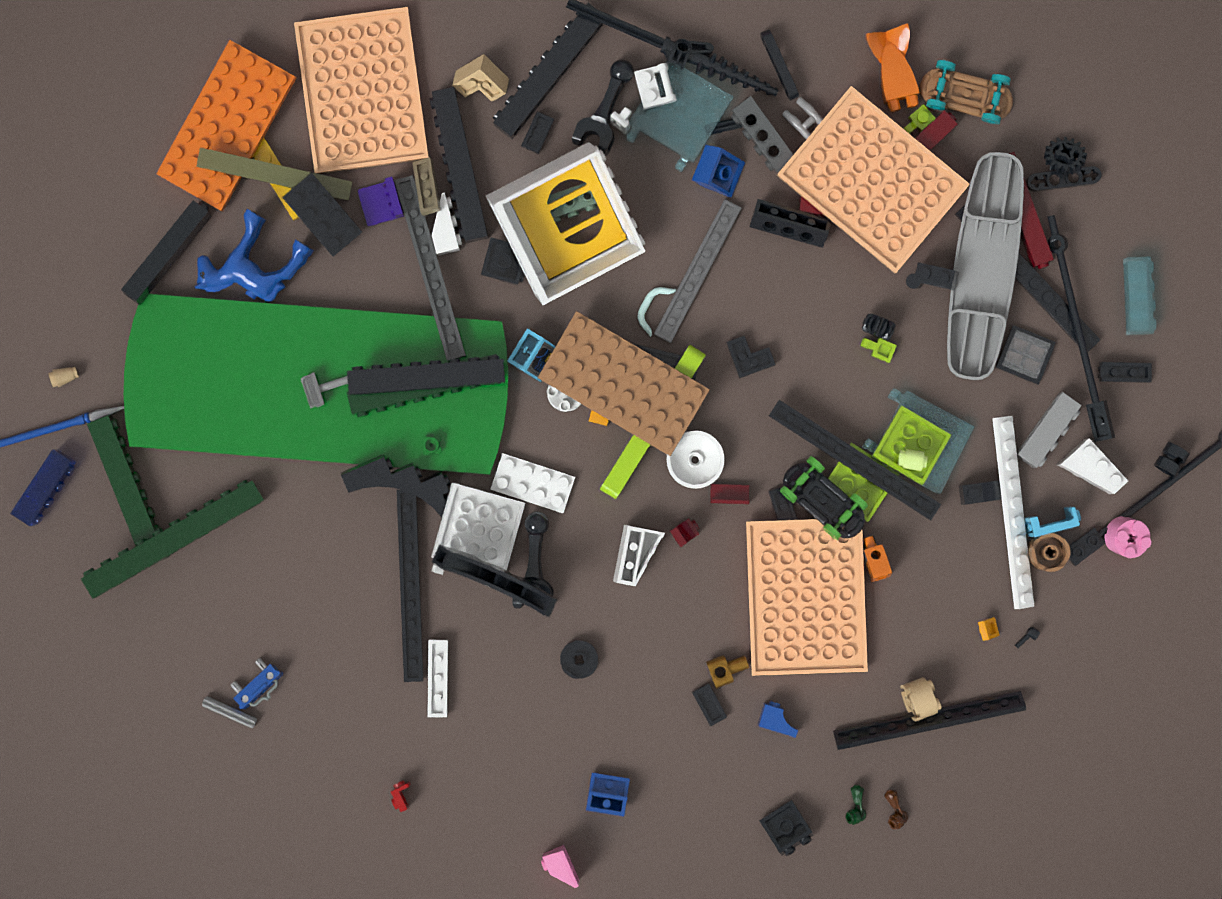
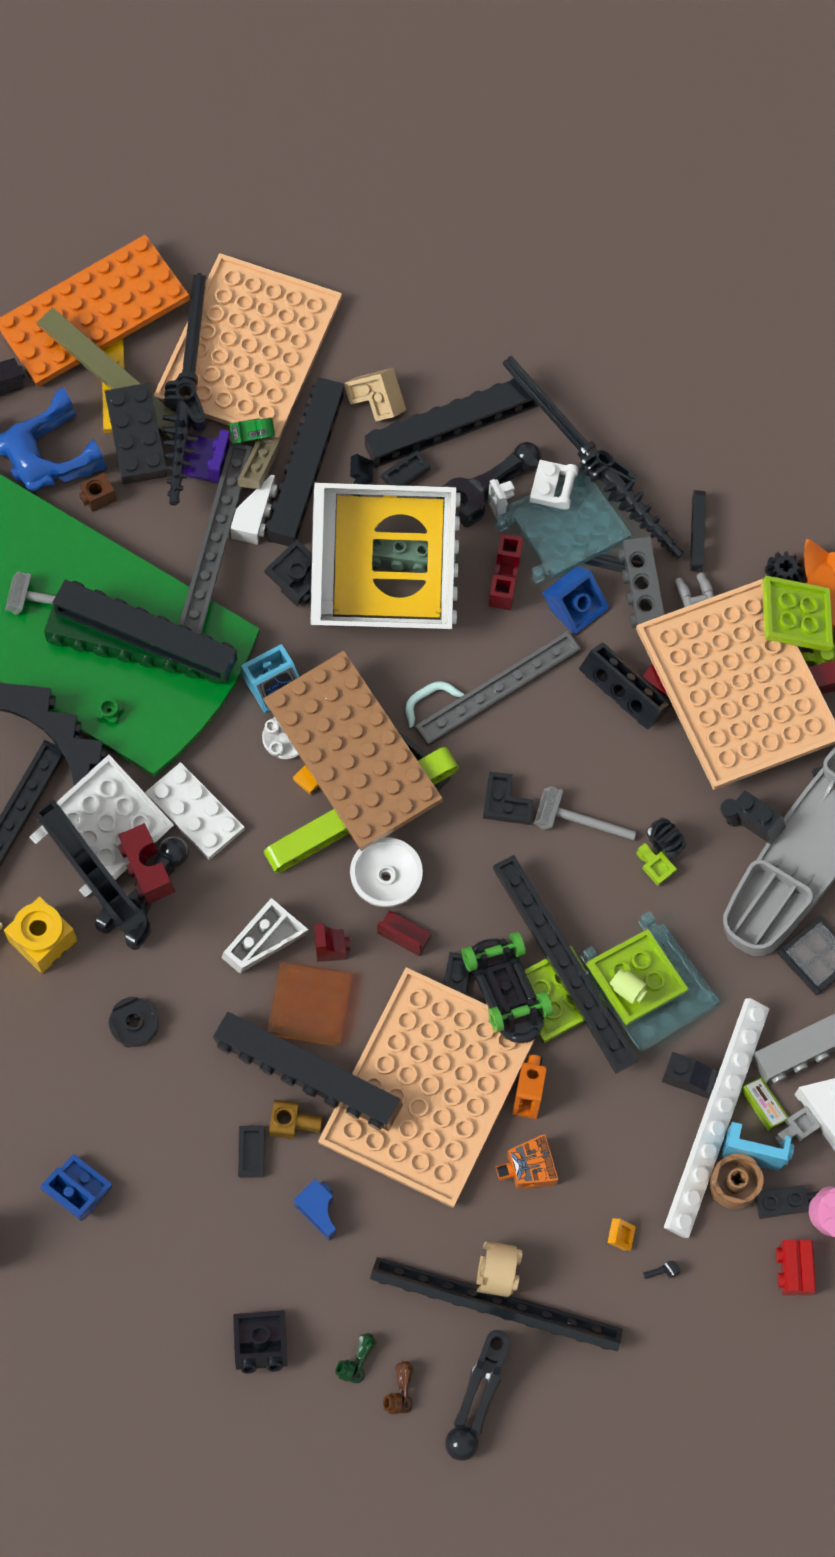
camera: 25 degrees right, 20 degrees down
none -> yellow piece [4,896,77,974]
none -> reddish brown brick [79,472,117,512]
none -> dark red arch [118,823,175,904]
none -> black piece [163,273,206,506]
none -> black brick [213,1012,403,1131]
none -> green leg [229,417,275,444]
none -> clear orange plate [267,962,353,1046]
none -> black plate [350,454,373,497]
none -> black piece [445,1330,510,1461]
none -> dark red arch [488,533,523,610]
none -> torso [496,1134,558,1189]
none -> light grey piece [533,786,636,840]
none -> slope [741,1077,789,1132]
none -> lime plate [762,576,833,652]
none -> black gear [764,551,804,582]
none -> light grey plate [775,1106,821,1145]
none -> red brick [775,1240,816,1296]

